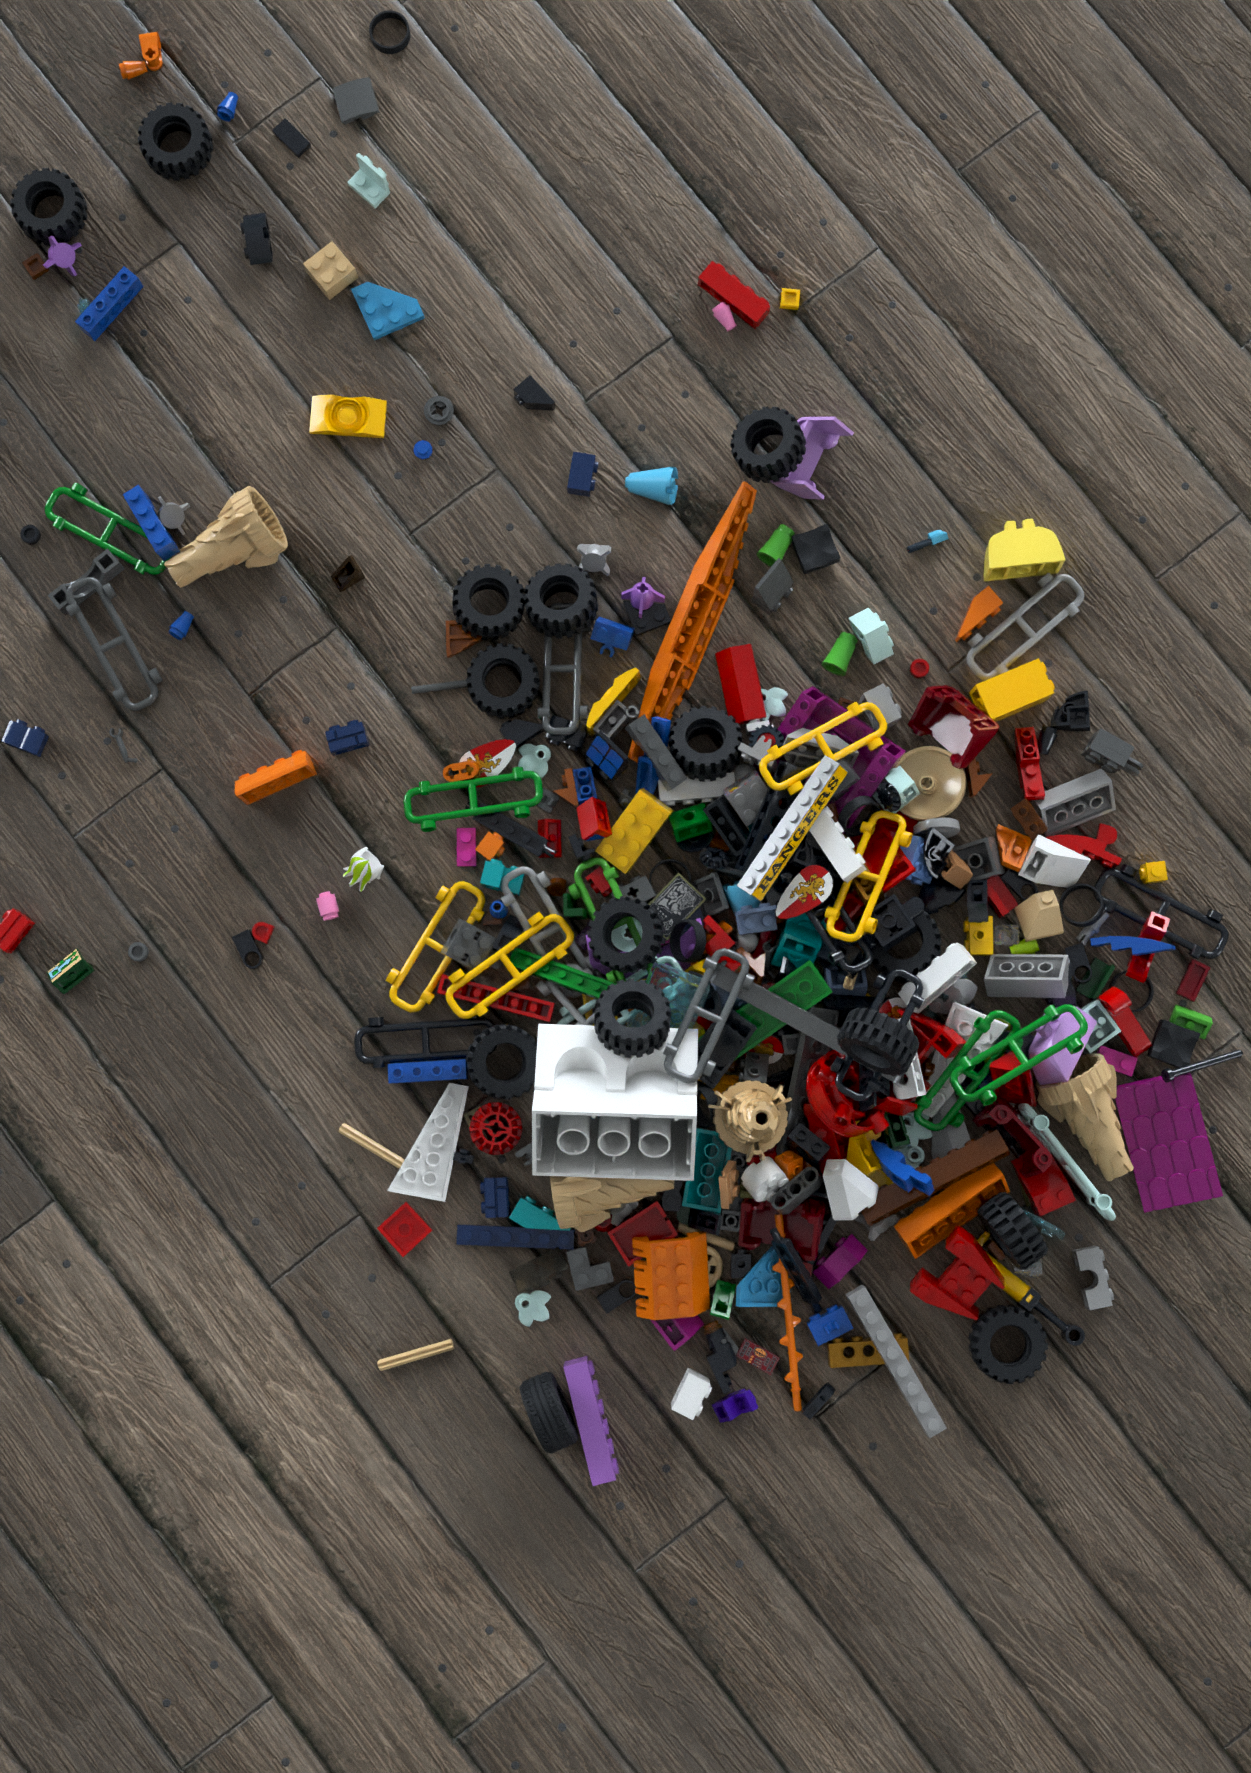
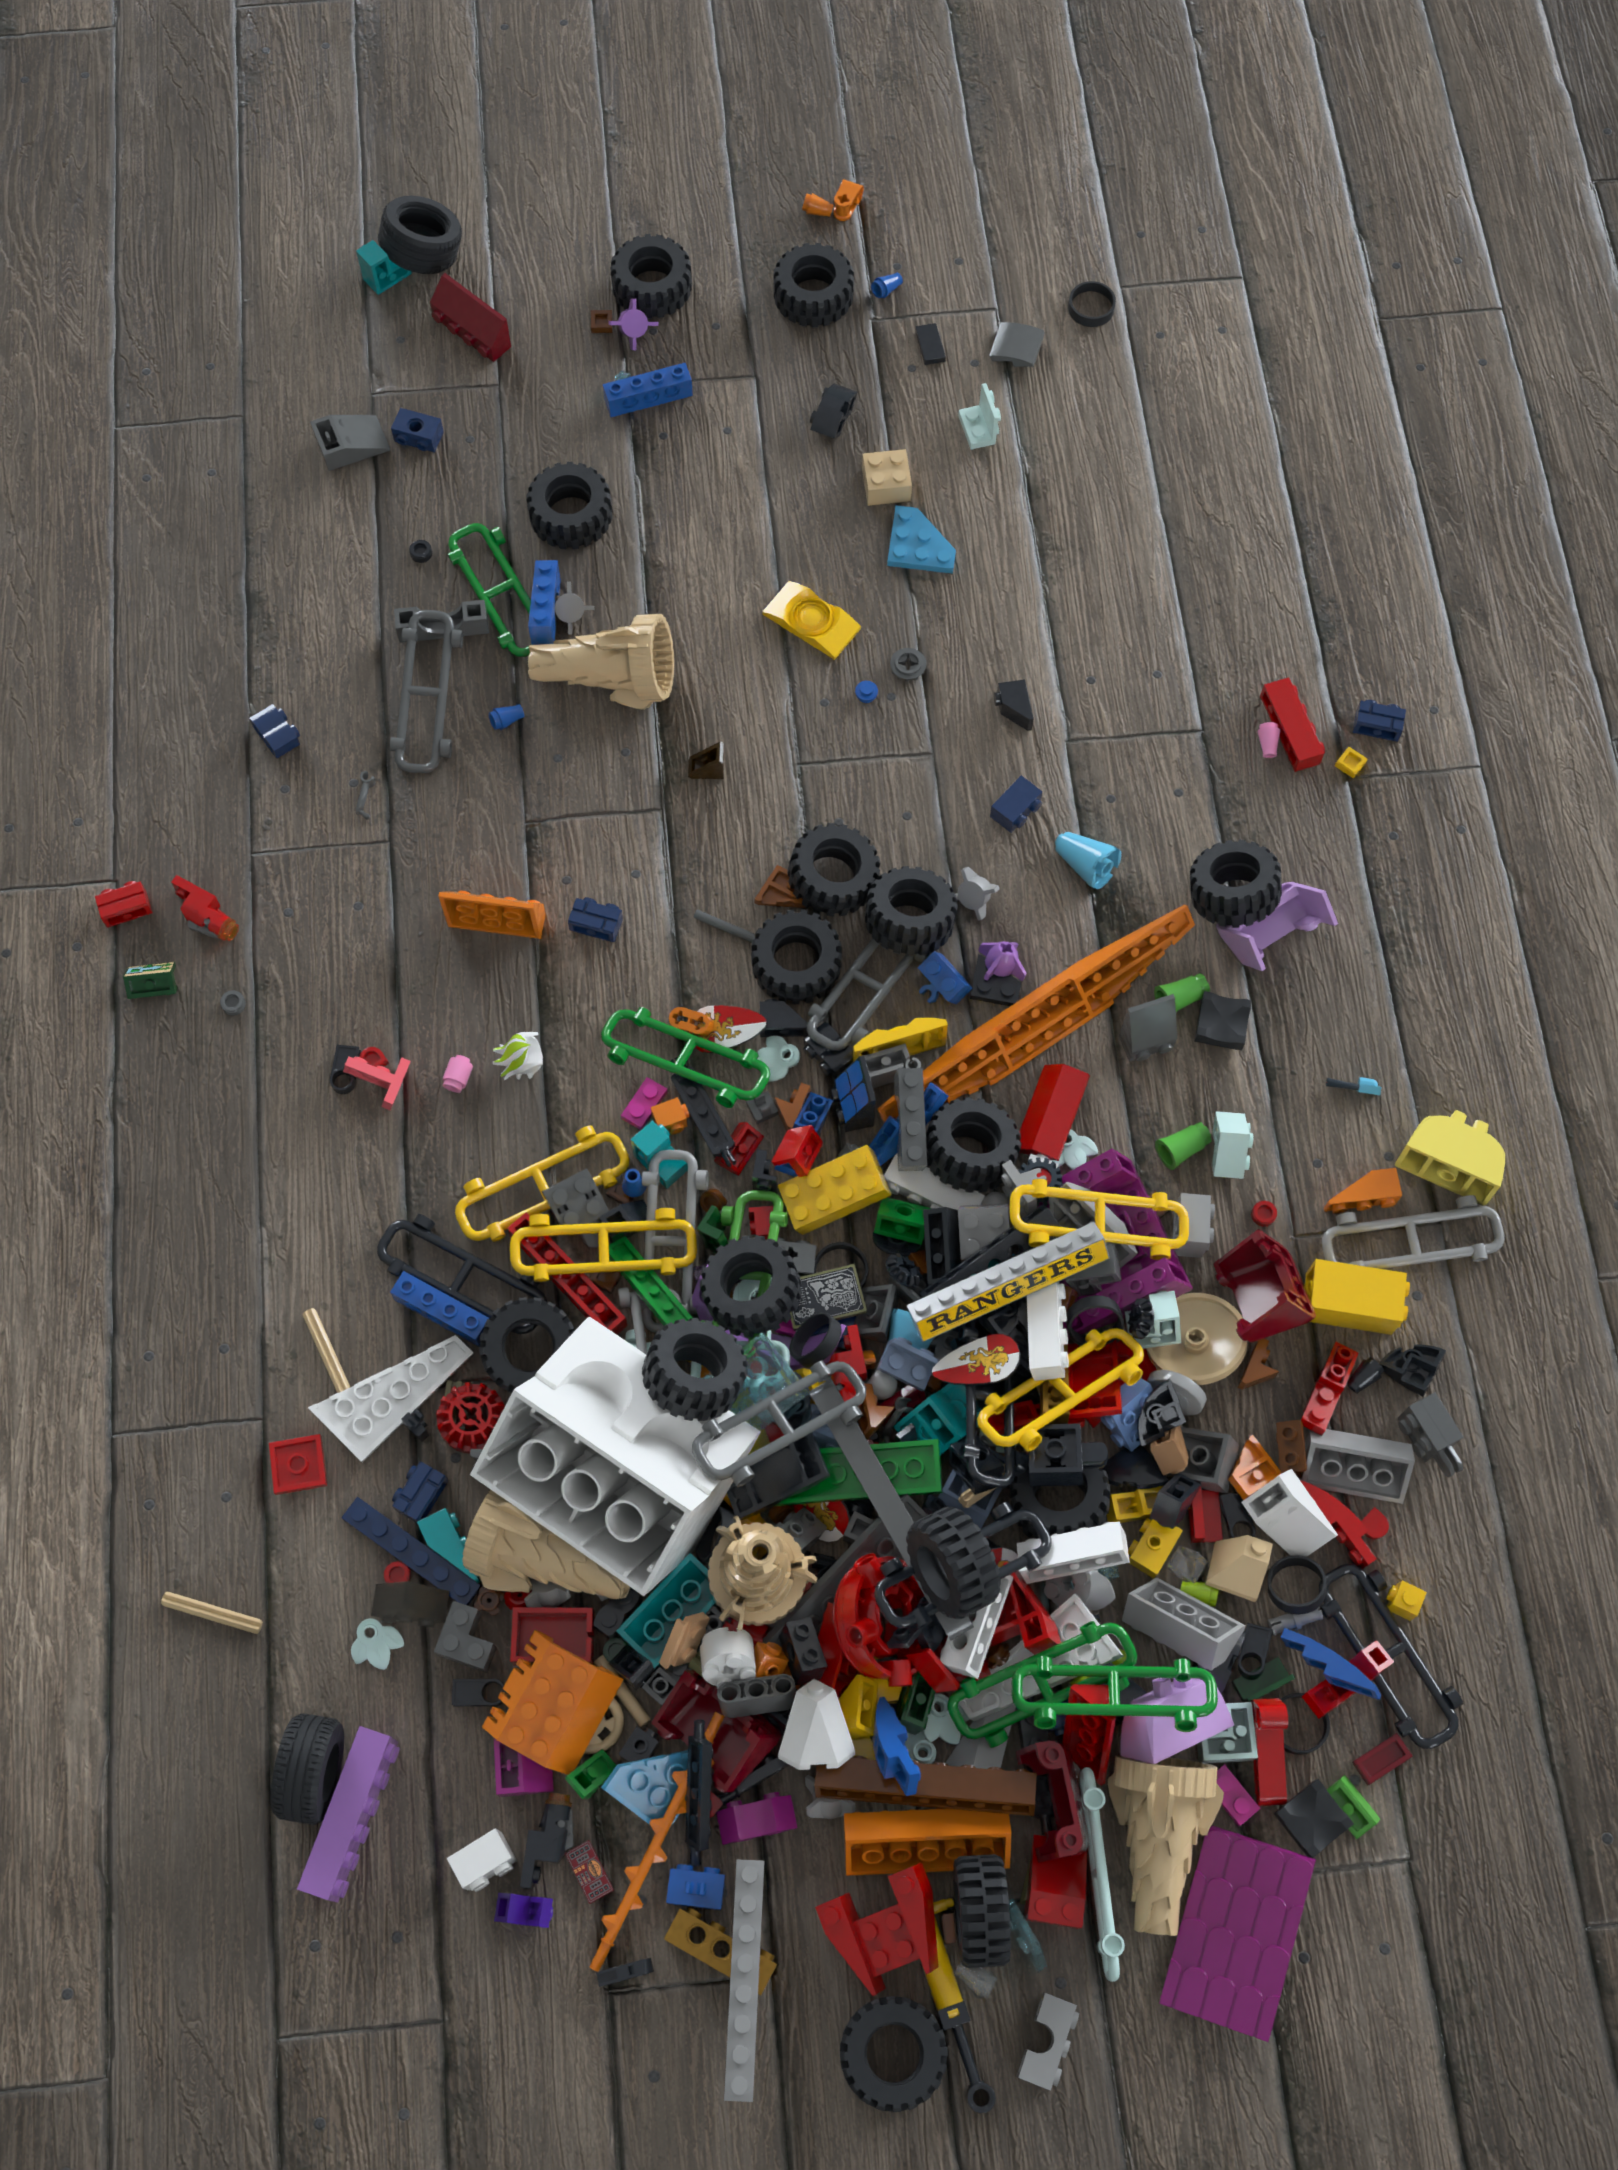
camera: 30 degrees right, 15 degrees down
black bar [1161,1049,1243,1083] -> none
none -> red plate [171,875,239,941]
none -> coral bracket [343,1056,411,1111]
none -> red tile [384,1561,411,1589]
none -> black tyre [526,462,613,549]
none -> yellow slope [1106,1486,1191,1523]
none -> dark blue brick [1353,700,1406,742]

